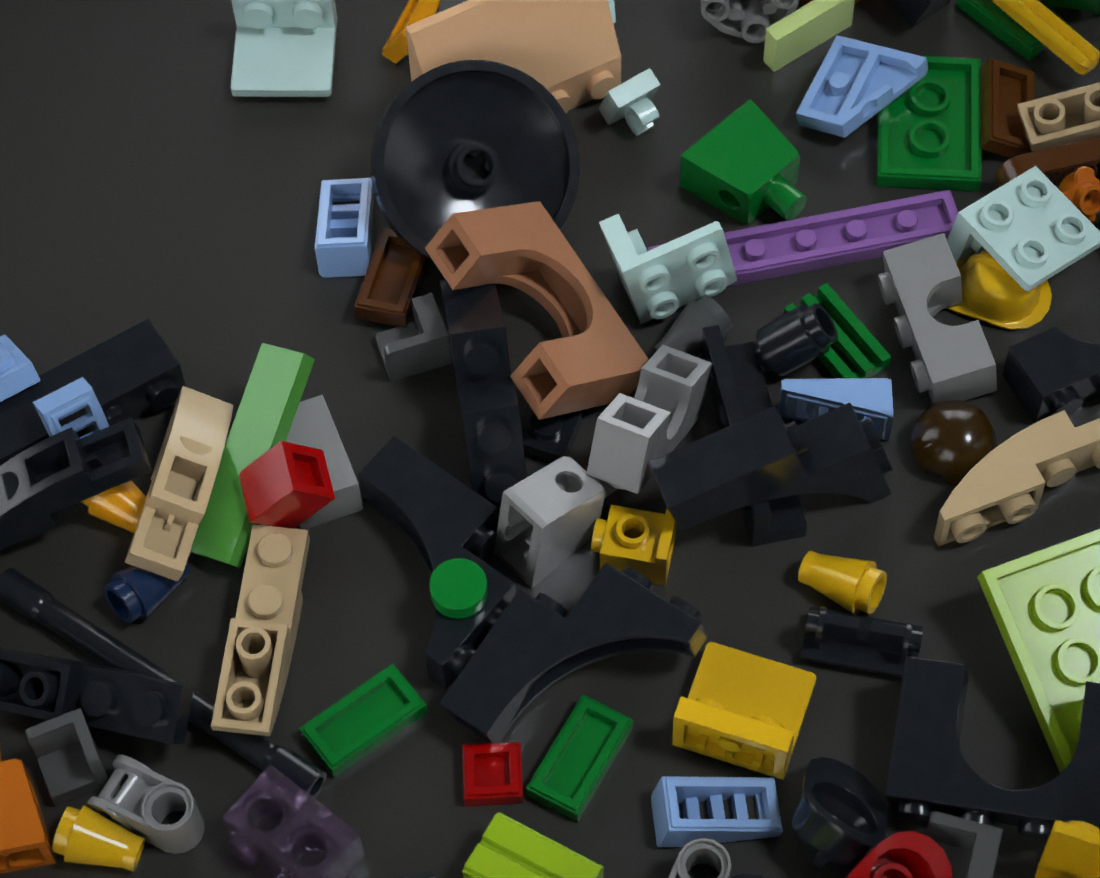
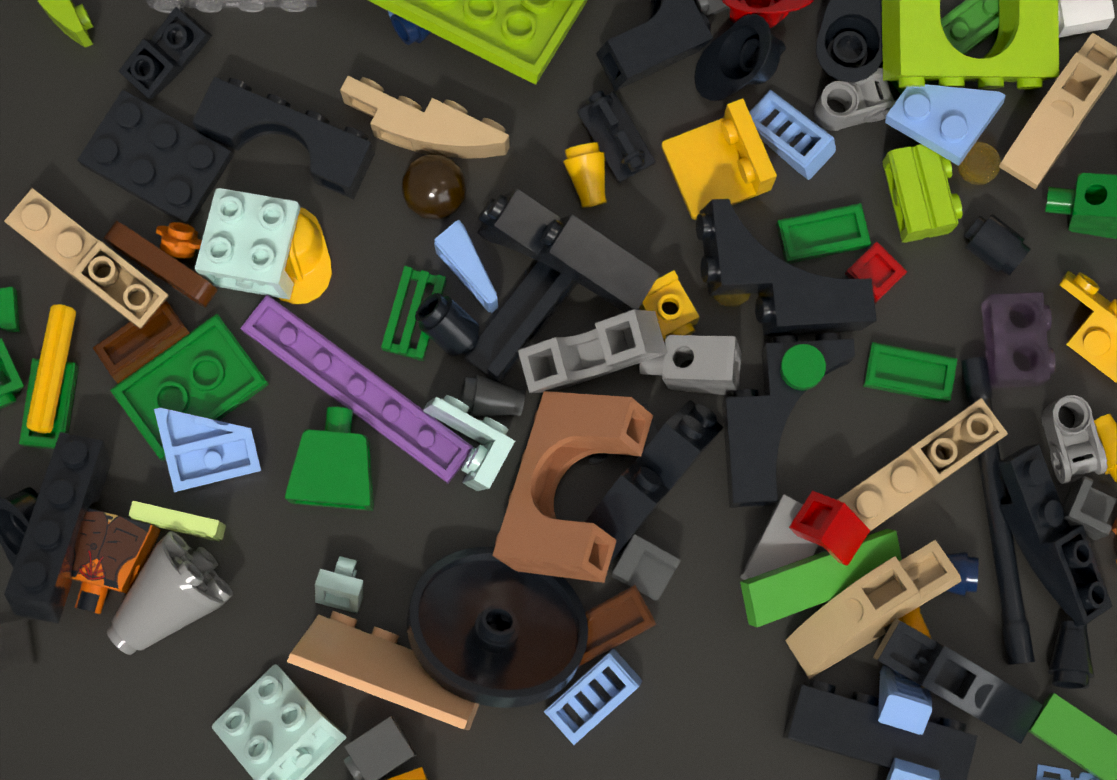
camera: 135 degrees left, 20 degrees up
light grey arch [877,233,997,403] -> none

